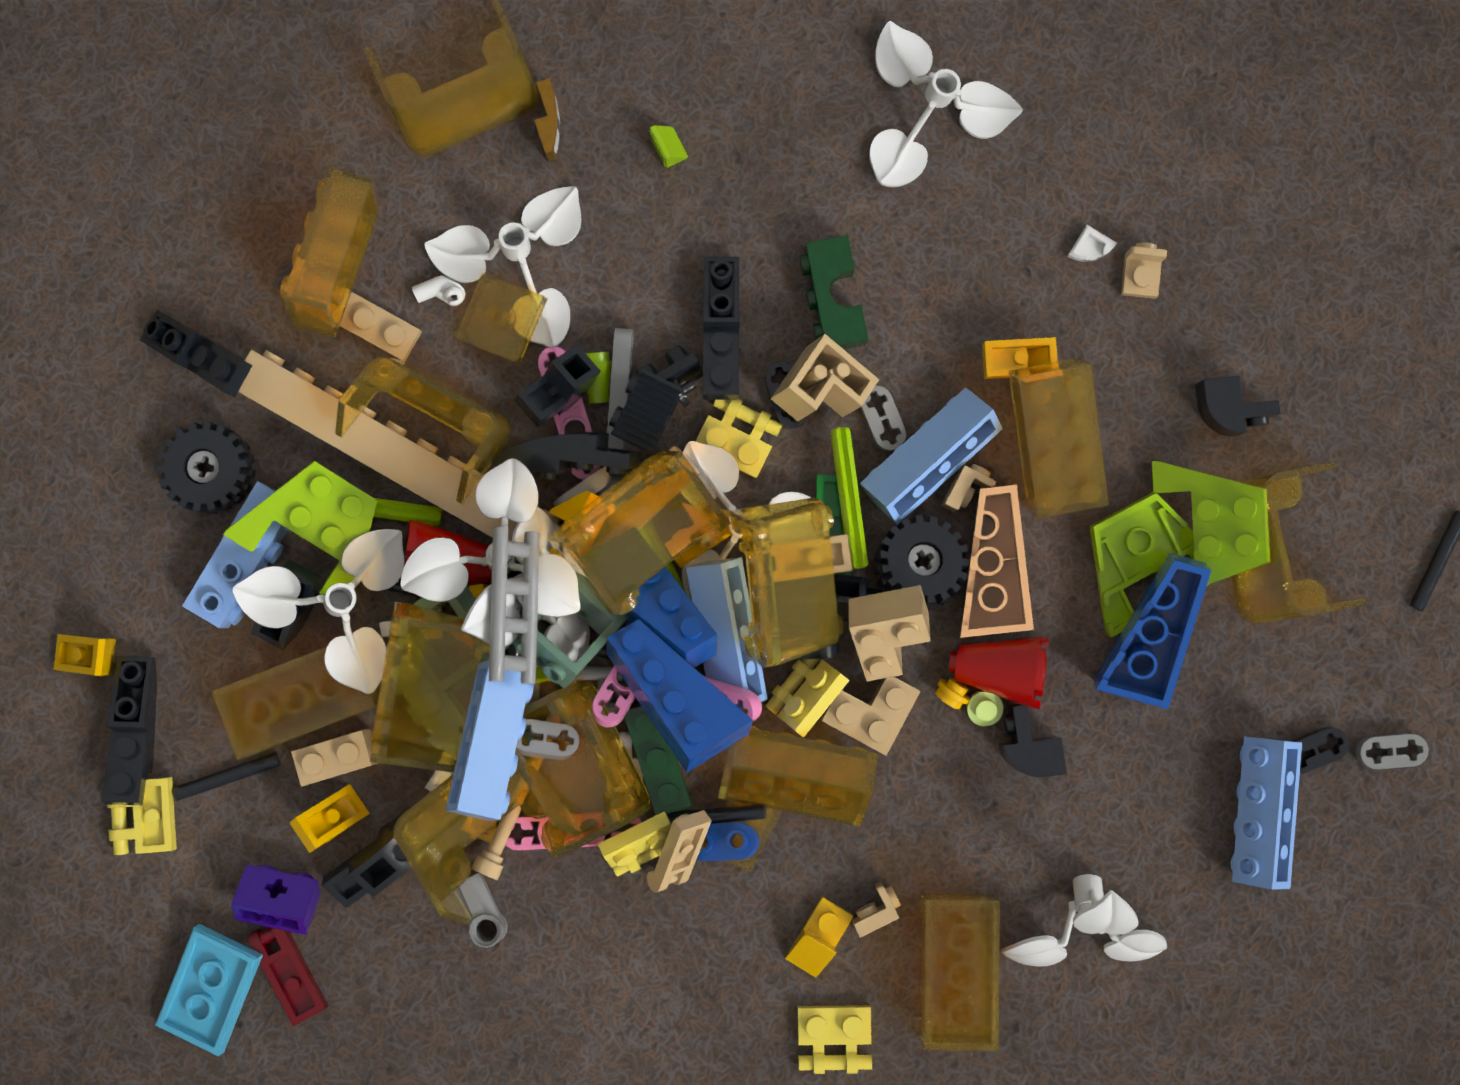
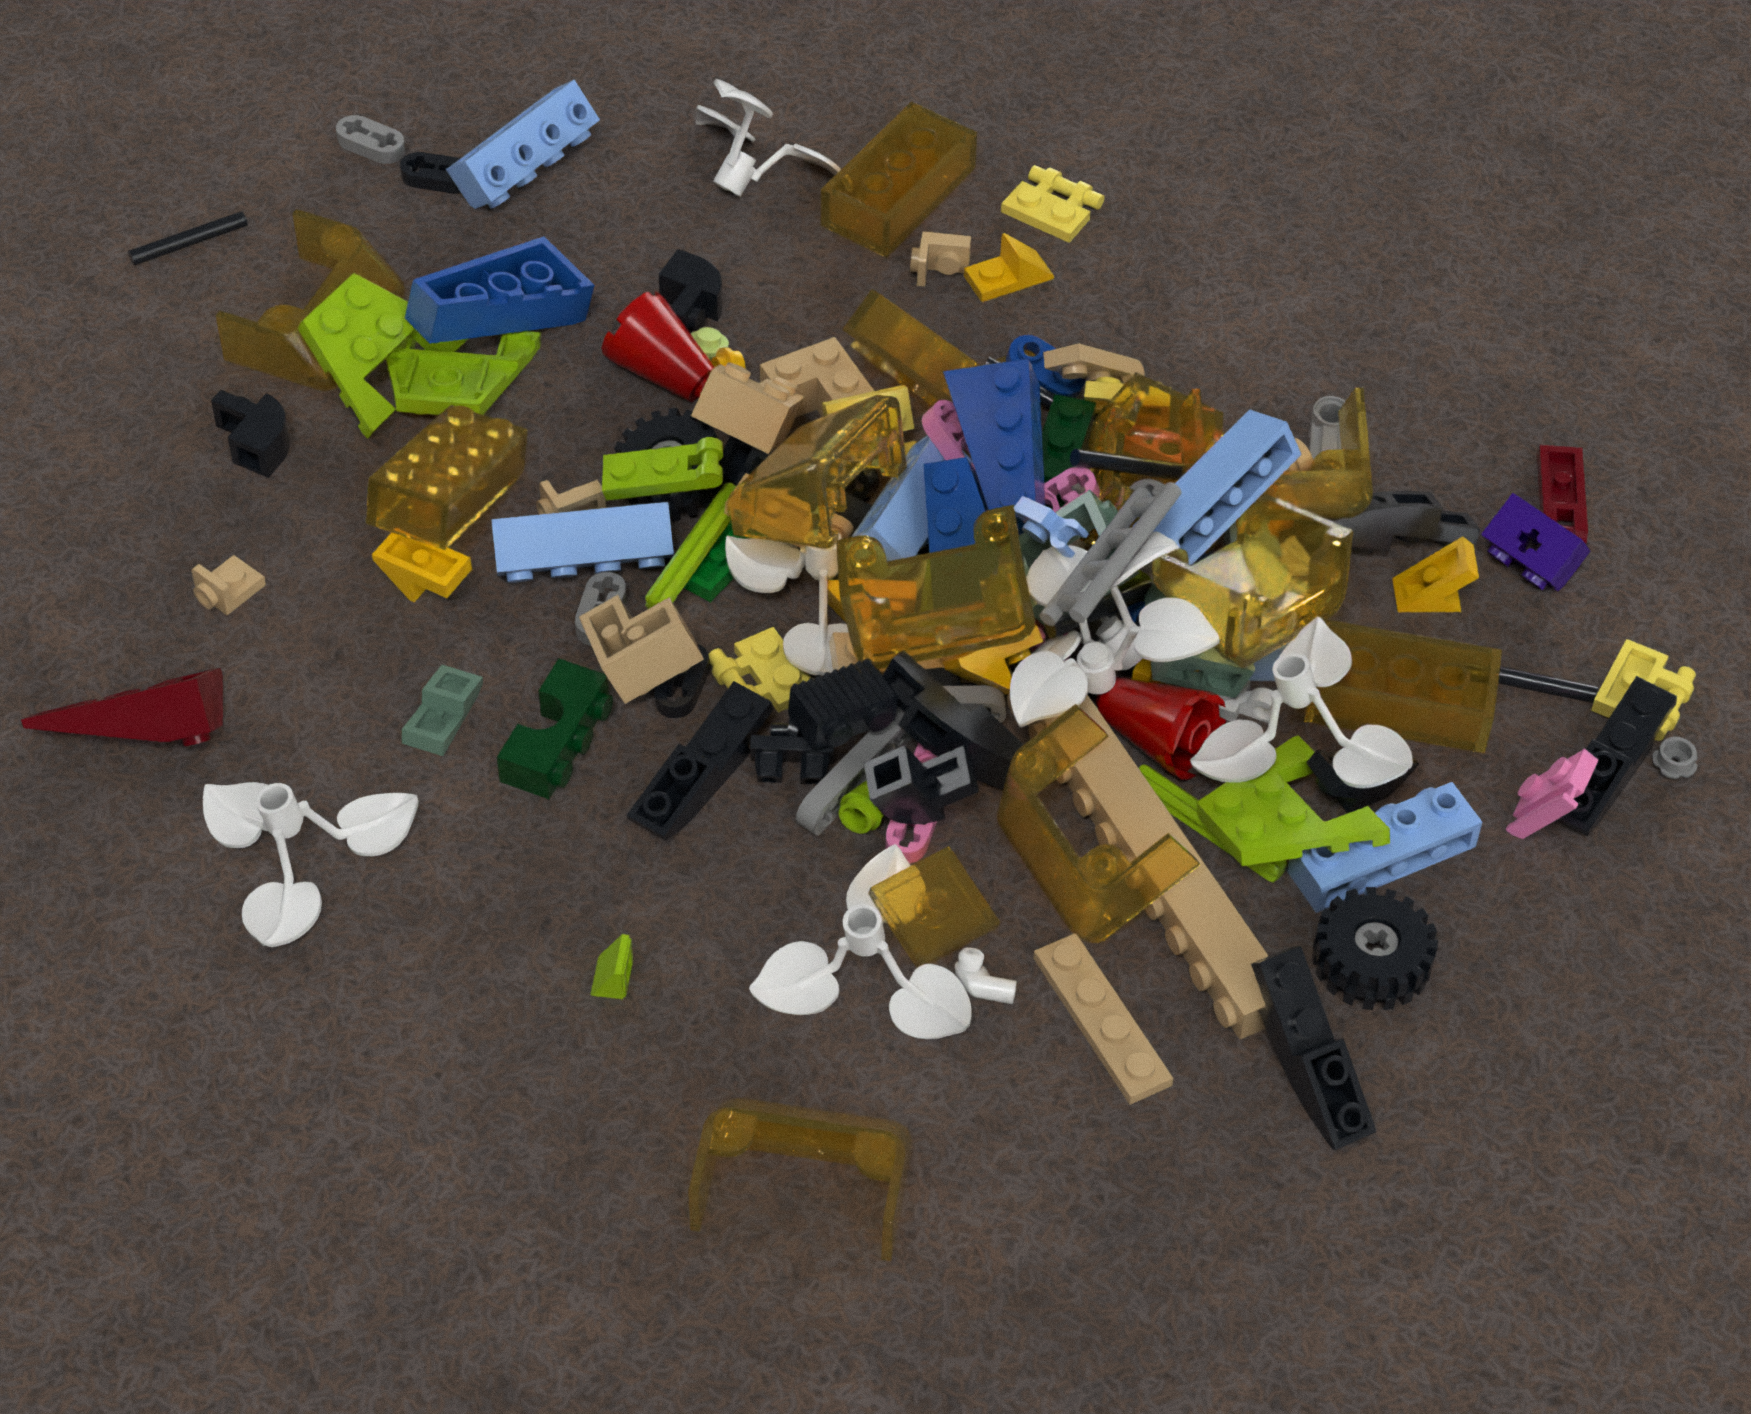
camera: 145 degrees left, 35 degrees down
yellow slope [53,634,116,676] -> none
medium azure tile [155,924,263,1057] -> none
clear yellow brick [280,168,380,337] -> none
tan brick [291,729,380,787] -> none
pearl gold slope [534,78,560,162] -> none
light nougat wedge [960,485,1034,638] -> none
white tile [1067,225,1117,262] -> none
none -> dark red wedge [21,667,223,746]
none -> sand green slope [402,665,483,756]
none -> lime plate [602,437,723,501]
none -> light blue plate [1012,496,1089,558]
none -> black bar [1070,449,1184,480]
none -> bright pink plate [1506,749,1598,839]
none -> light grey plate [1652,737,1697,779]

